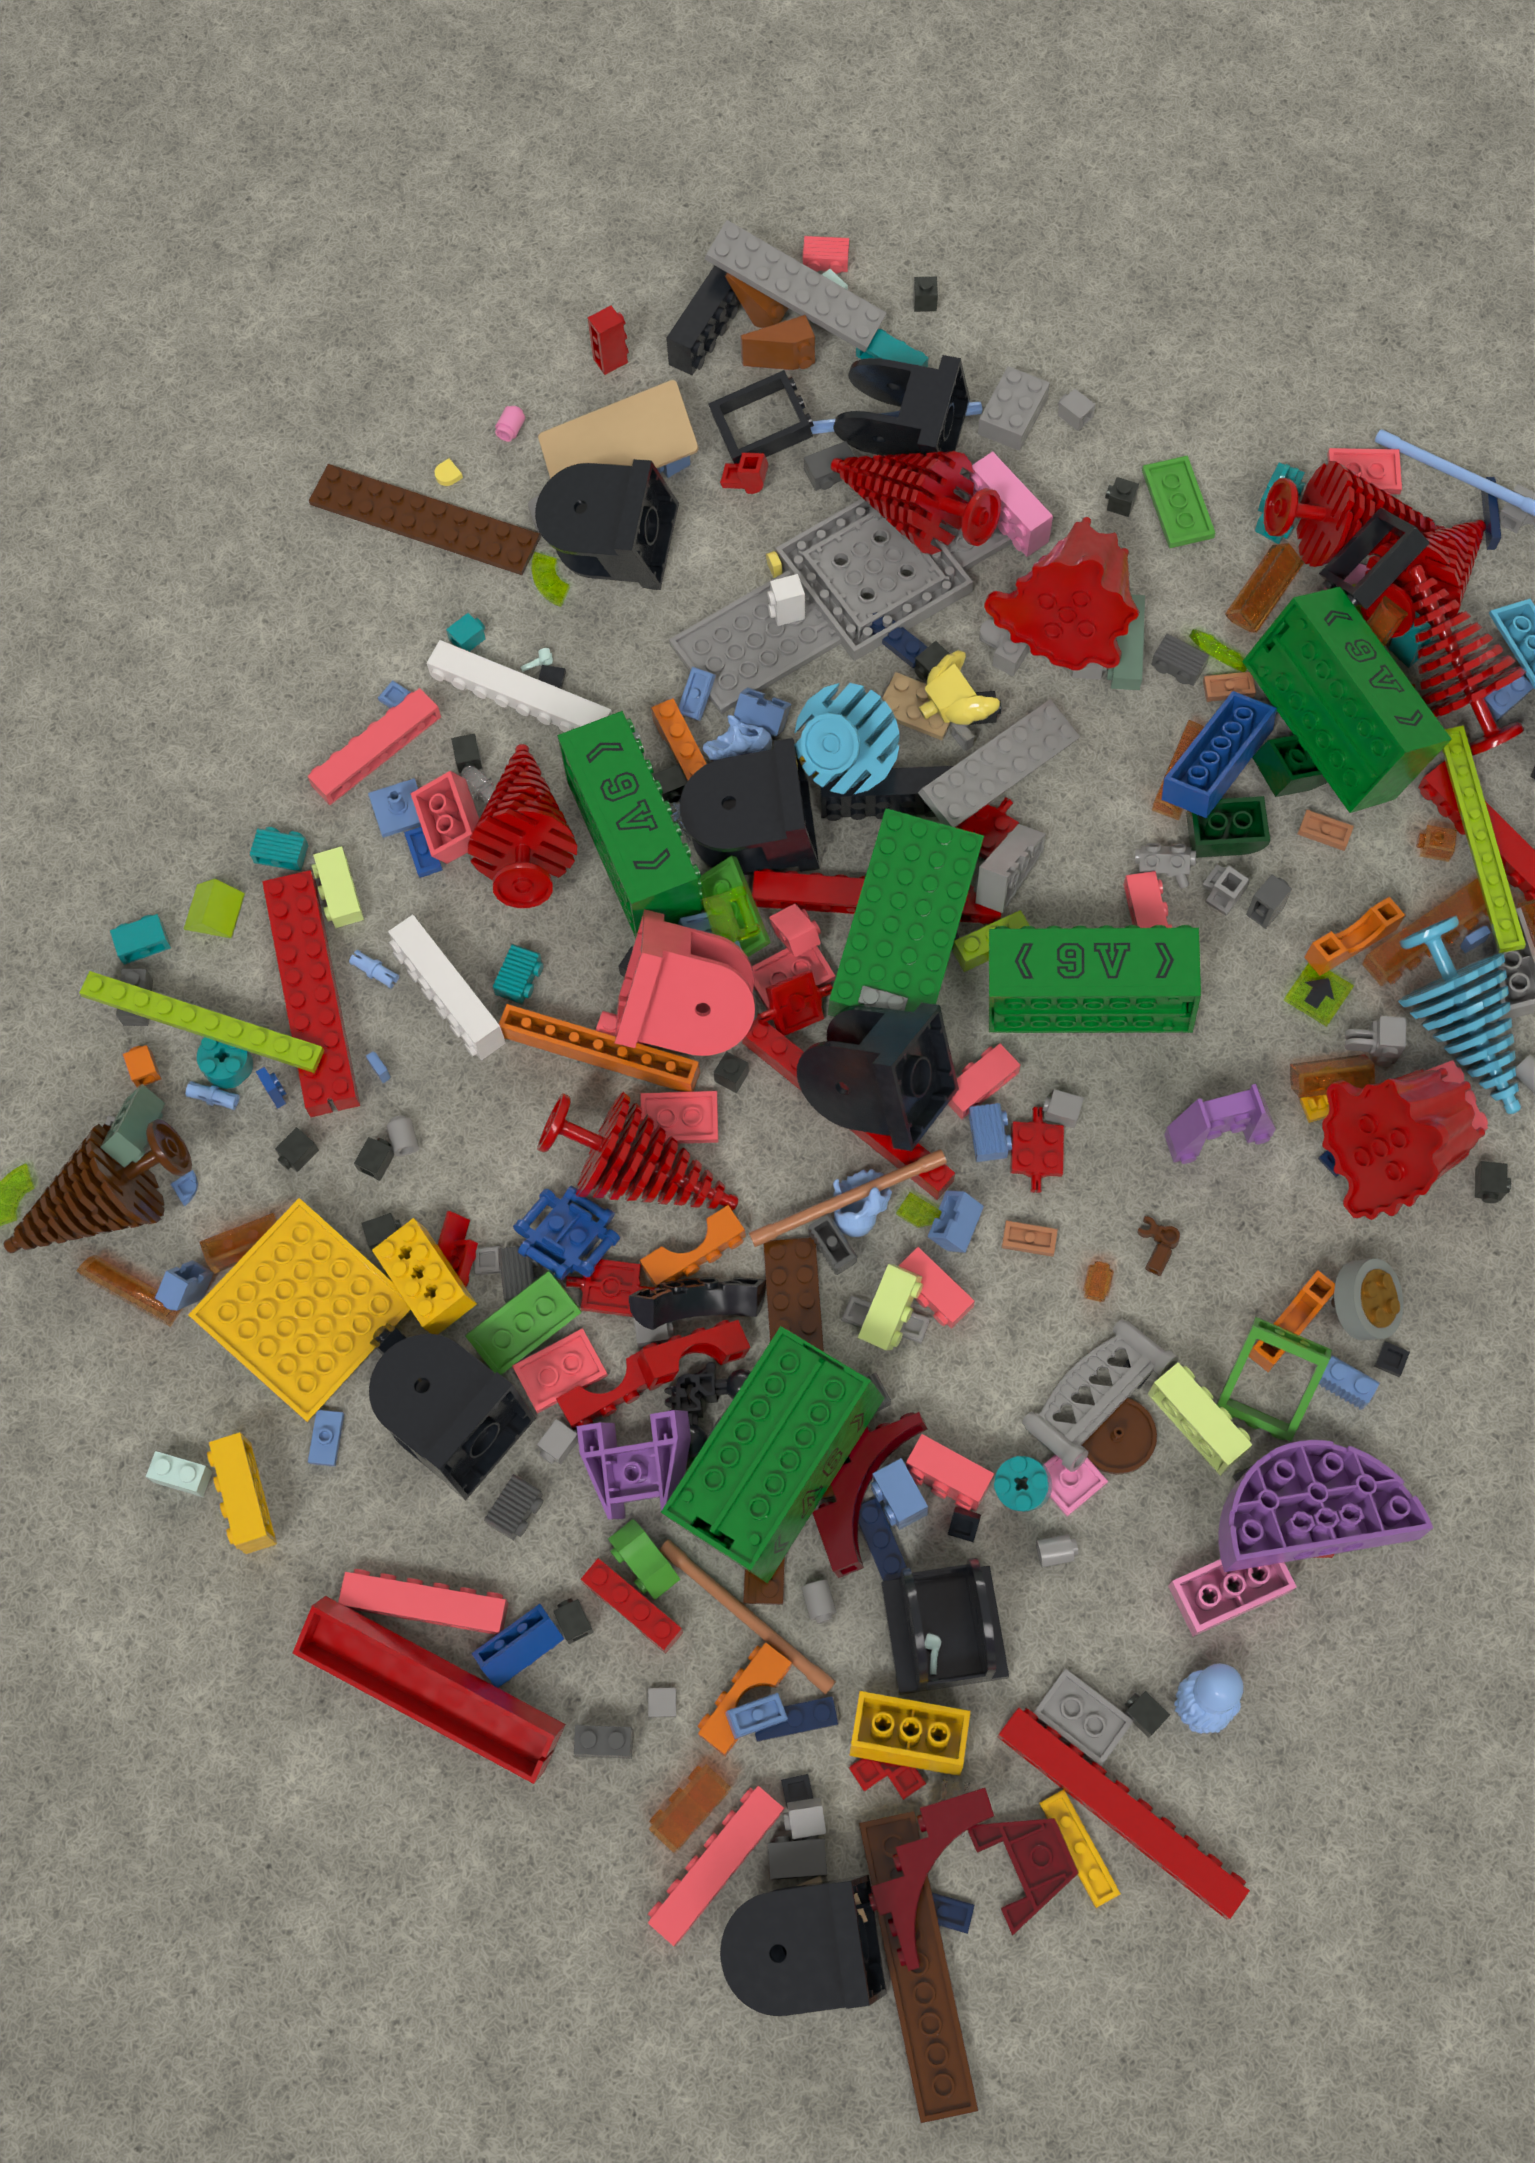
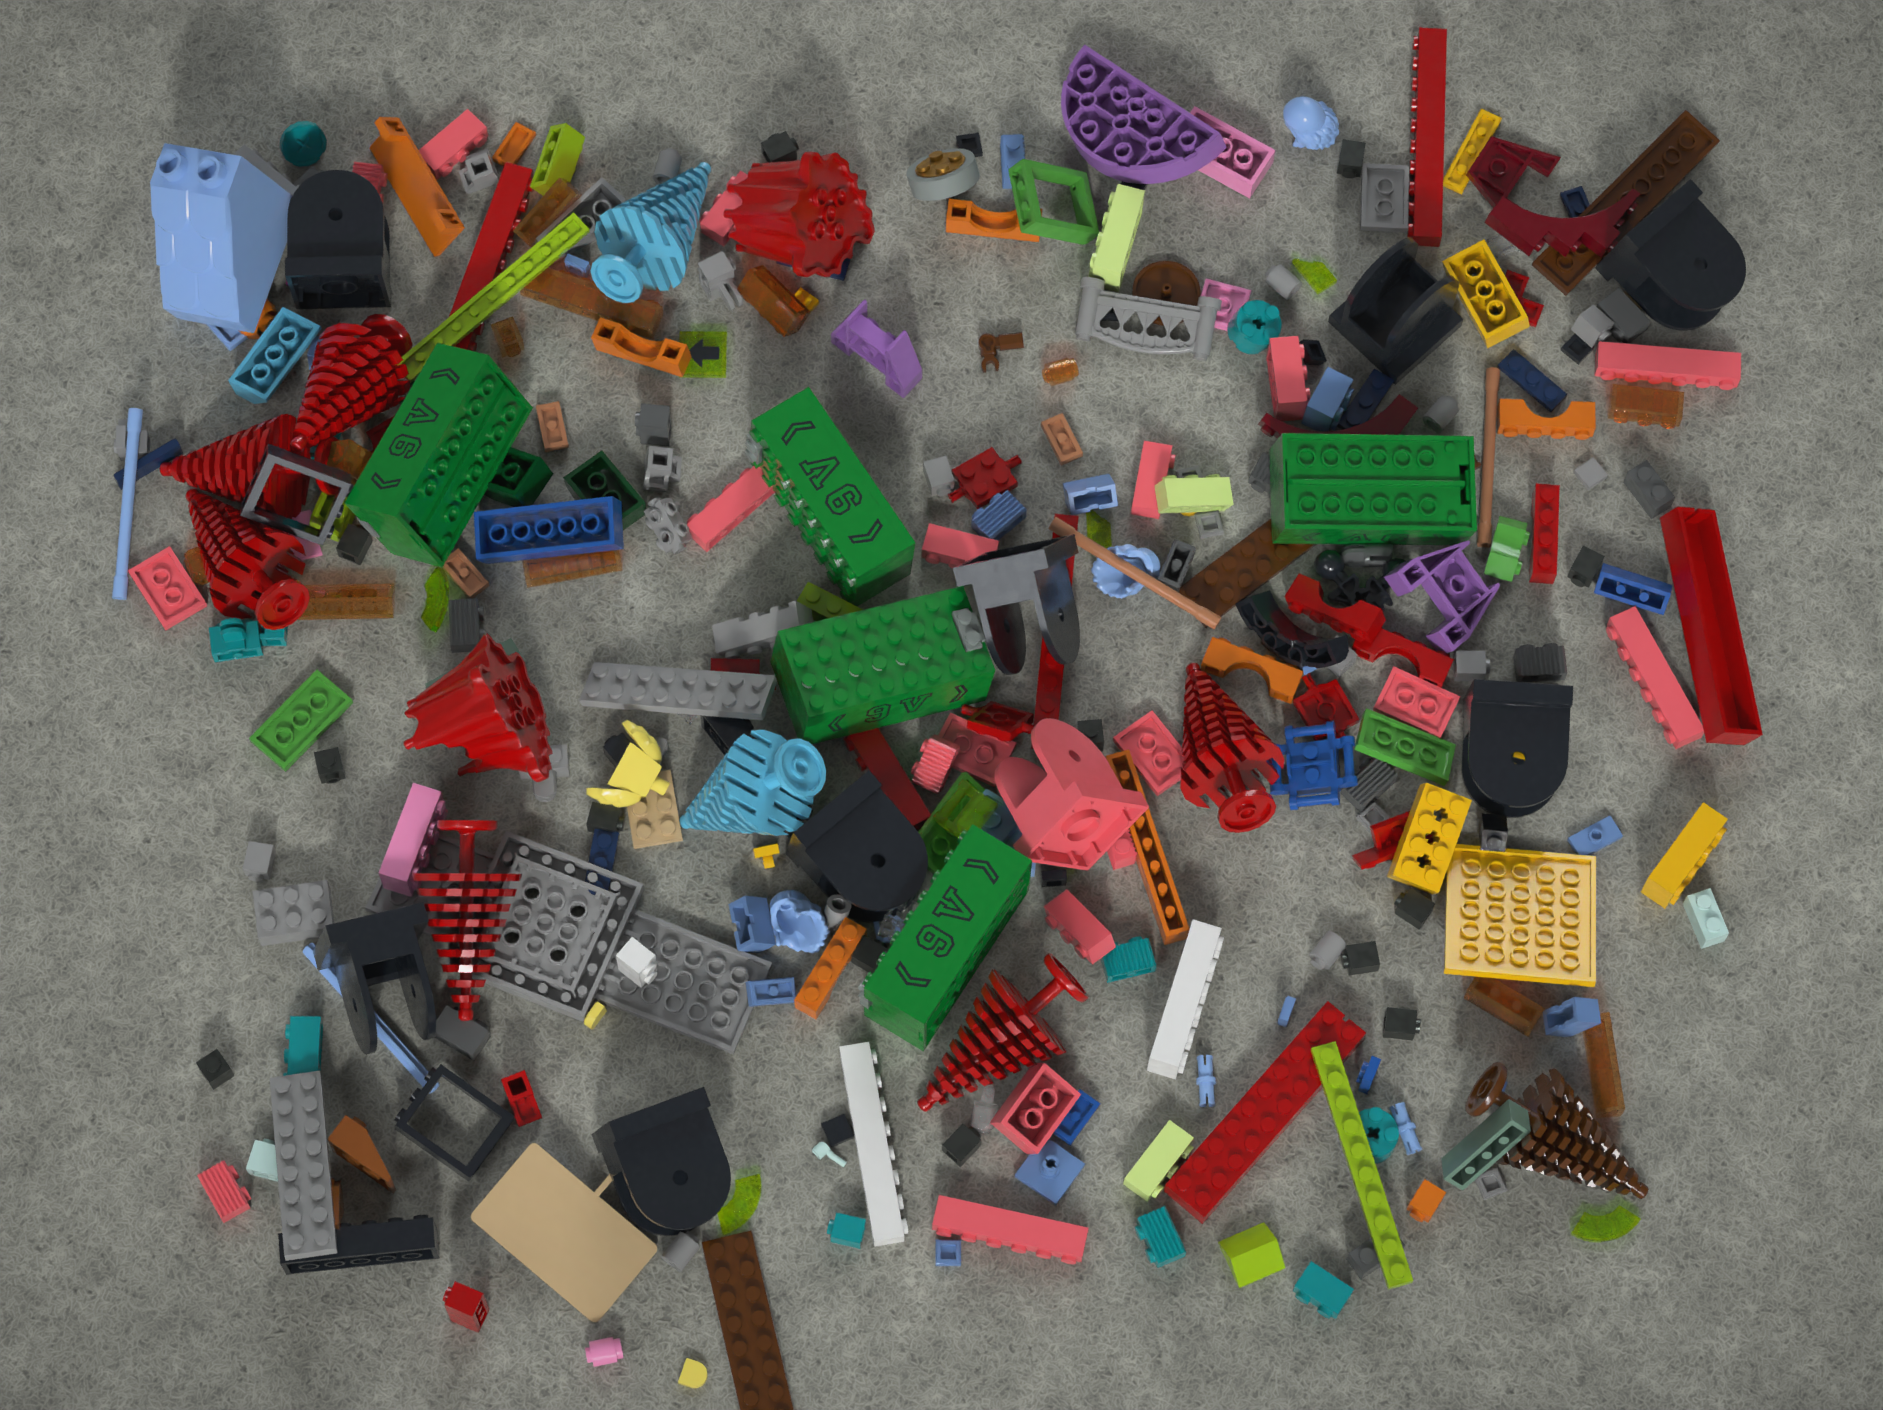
camera: 130 degrees left, 0 degrees up
medium blue plate [725,1693,788,1739] -> none
none -> coral brick [1044,889,1116,965]
none -> clear neon green tile [1292,258,1337,295]

